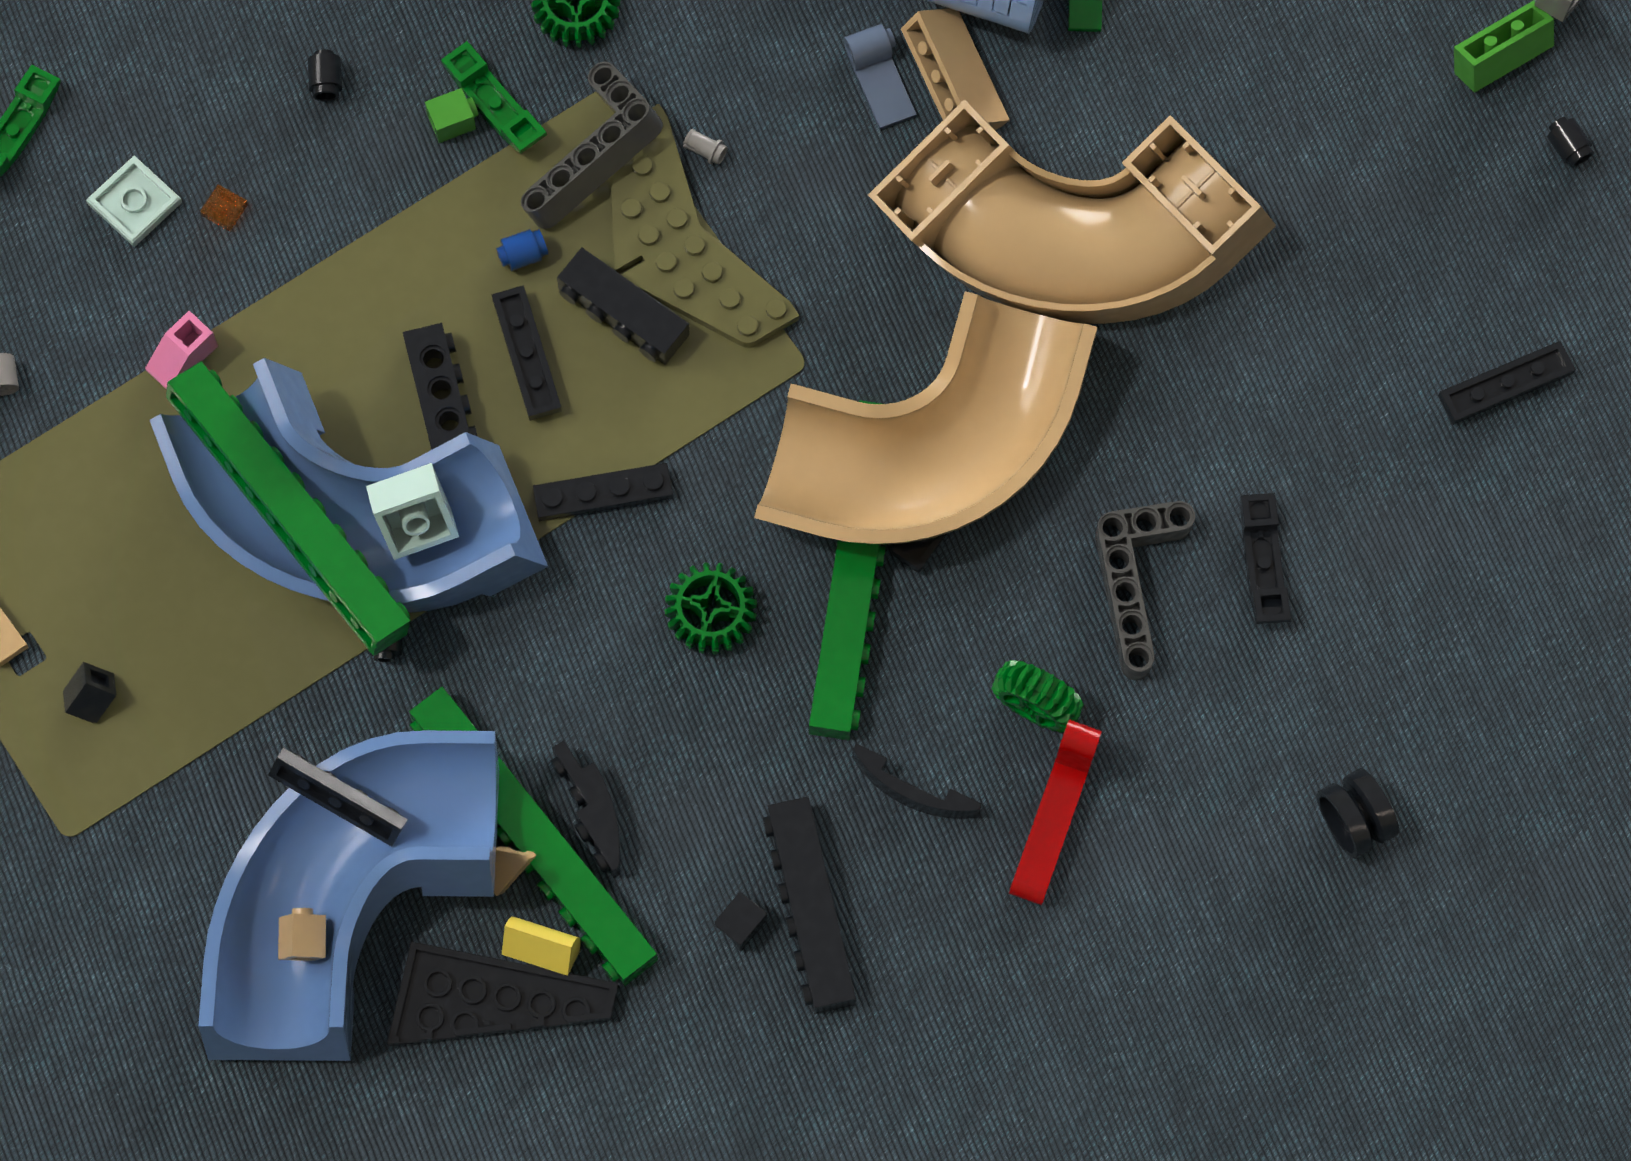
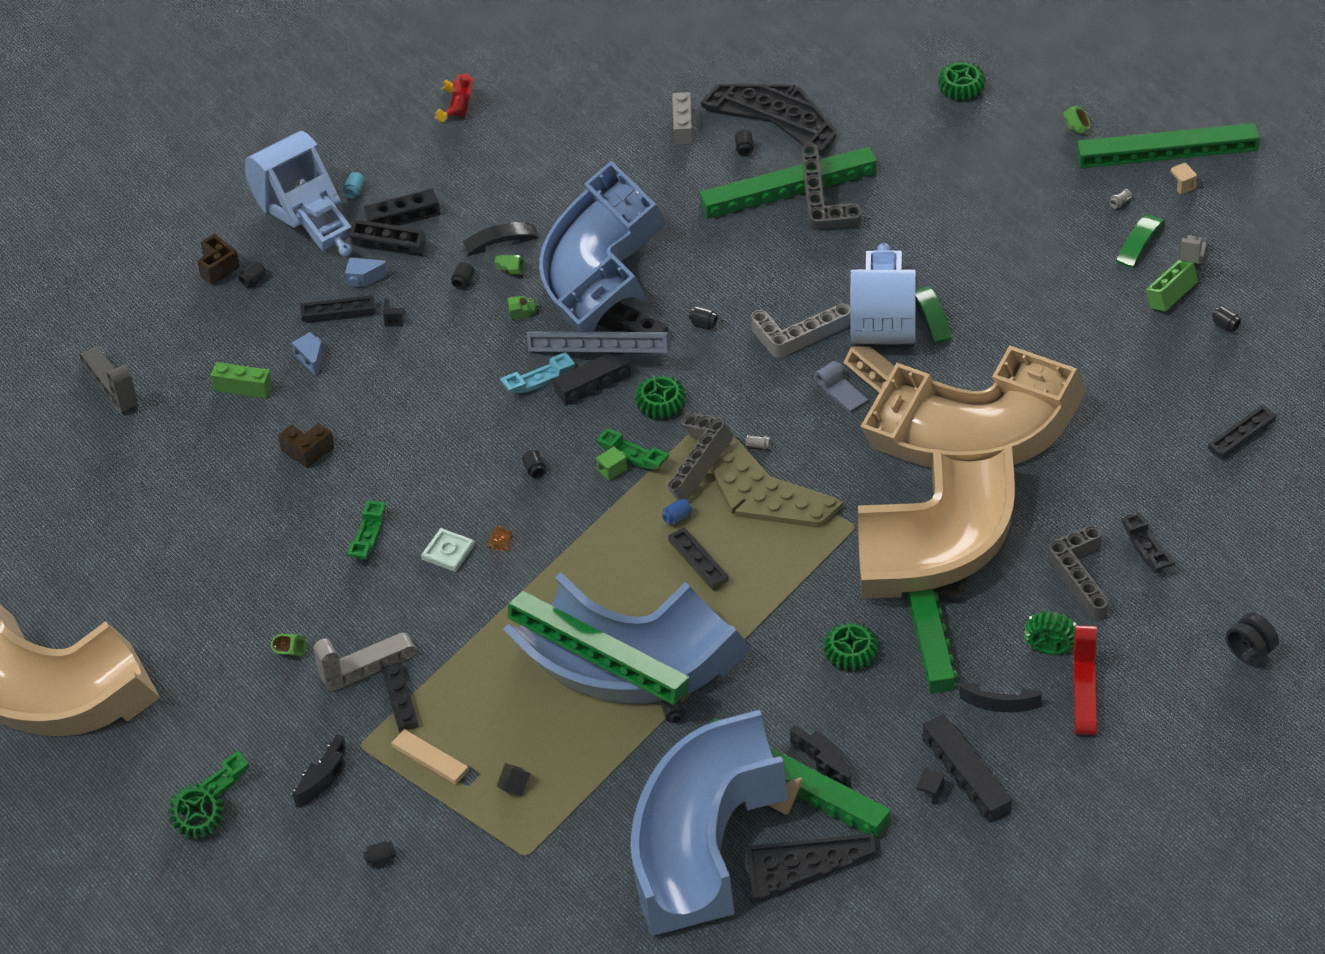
camera: 10 degrees left, 25 degrees down
bright pink slope [145,311,218,390] -> none
black plate [268,748,408,847] -> none
tan brick [278,908,326,961] -> none
light aqua brick [366,463,459,560] -> none
black brick [402,323,478,450] -> none
light yellow brick [502,916,581,976] -> none
black plate [533,463,673,522] -> none
black brick [557,247,689,365] -> none

